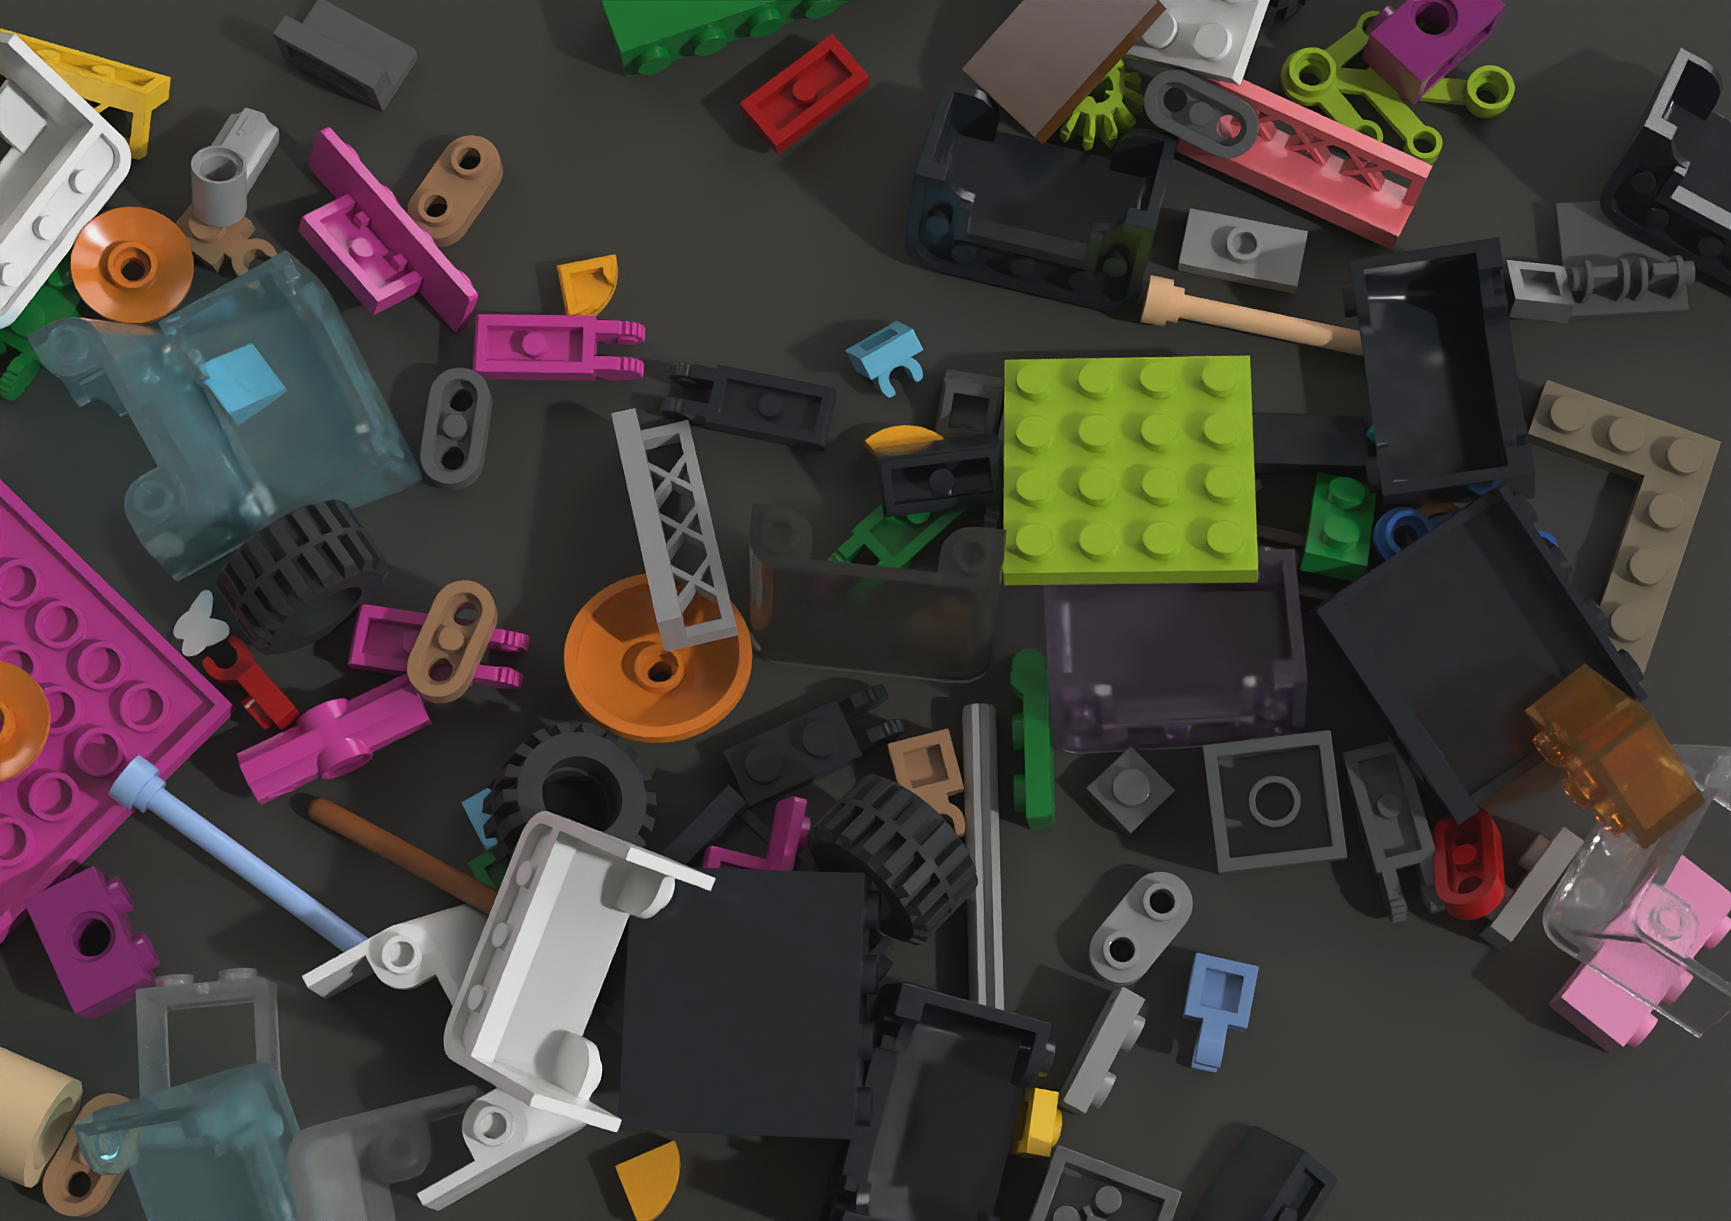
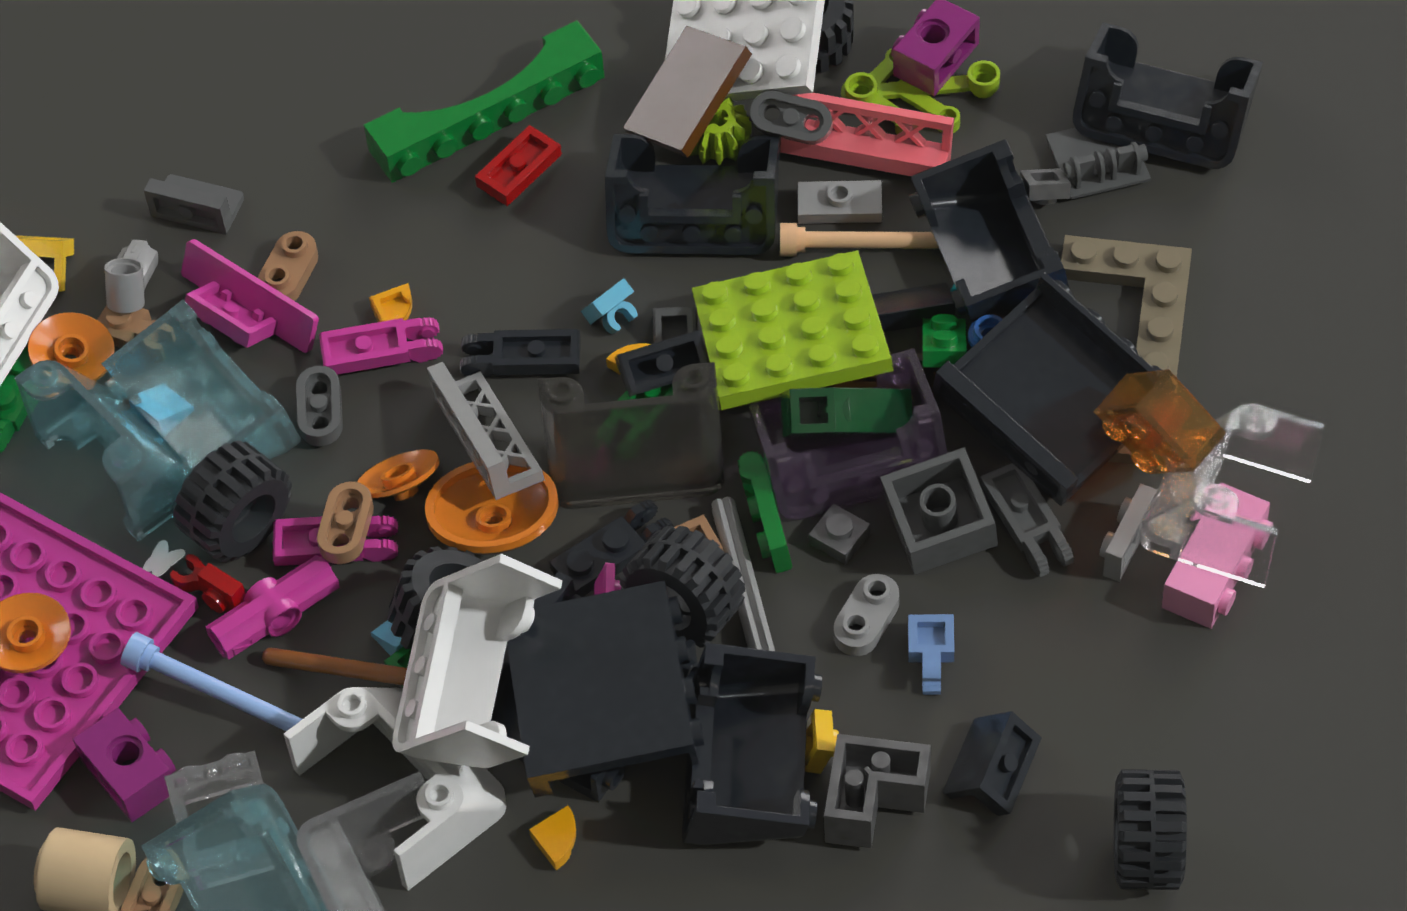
camera: 10 degrees left, 20 degrees down
light grey plate [1058,987,1146,1115] -> none
red plate [1432,806,1505,920] -> none
none -> orange dish [357,449,440,501]
none -> dark green slope [780,387,913,438]

